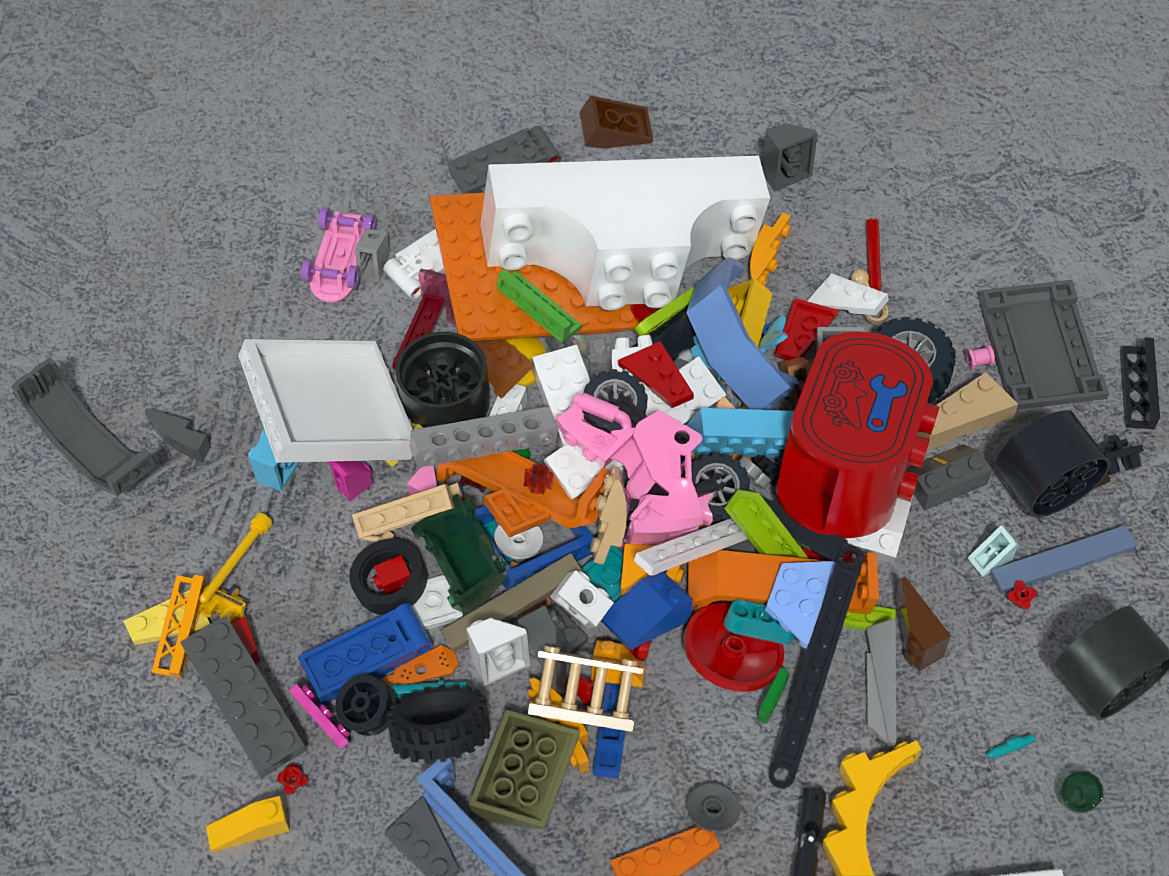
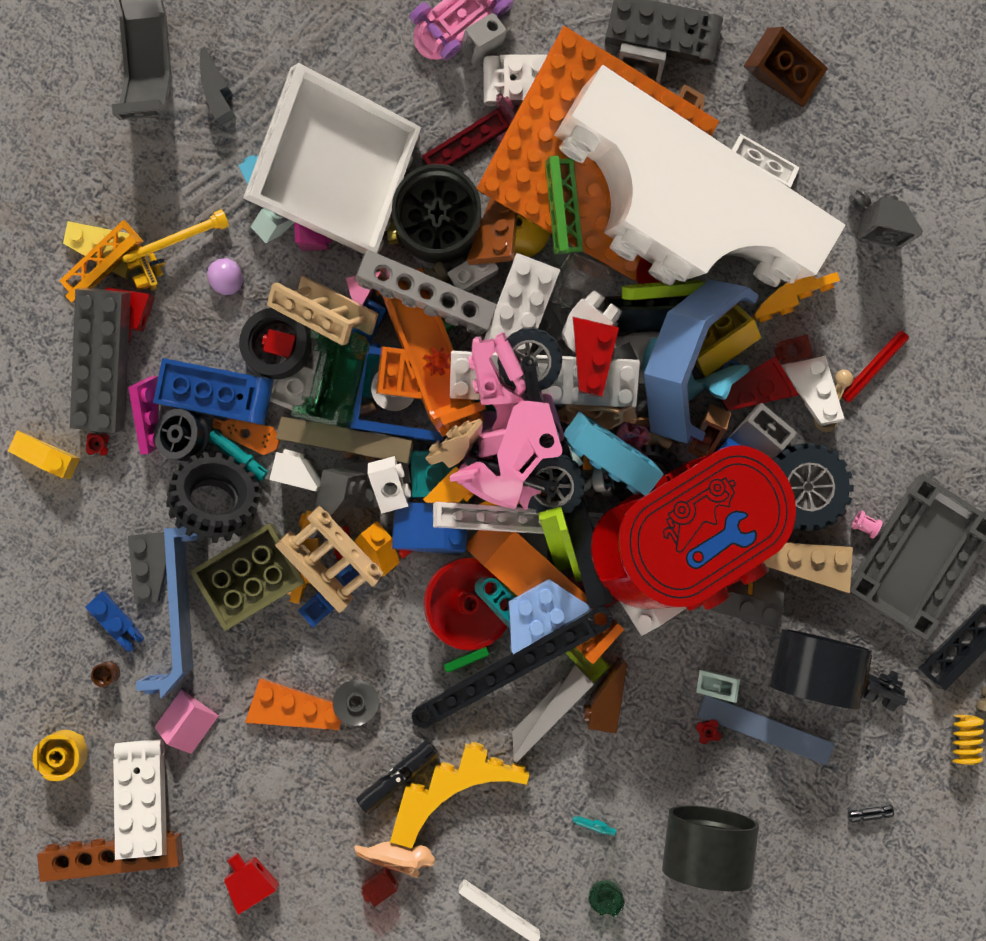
camera: 40 degrees right, 30 degrees up
none -> lavender hair [207,258,244,295]
none -> light aqua slope [251,208,294,243]
none -> clear red brick [775,334,813,365]

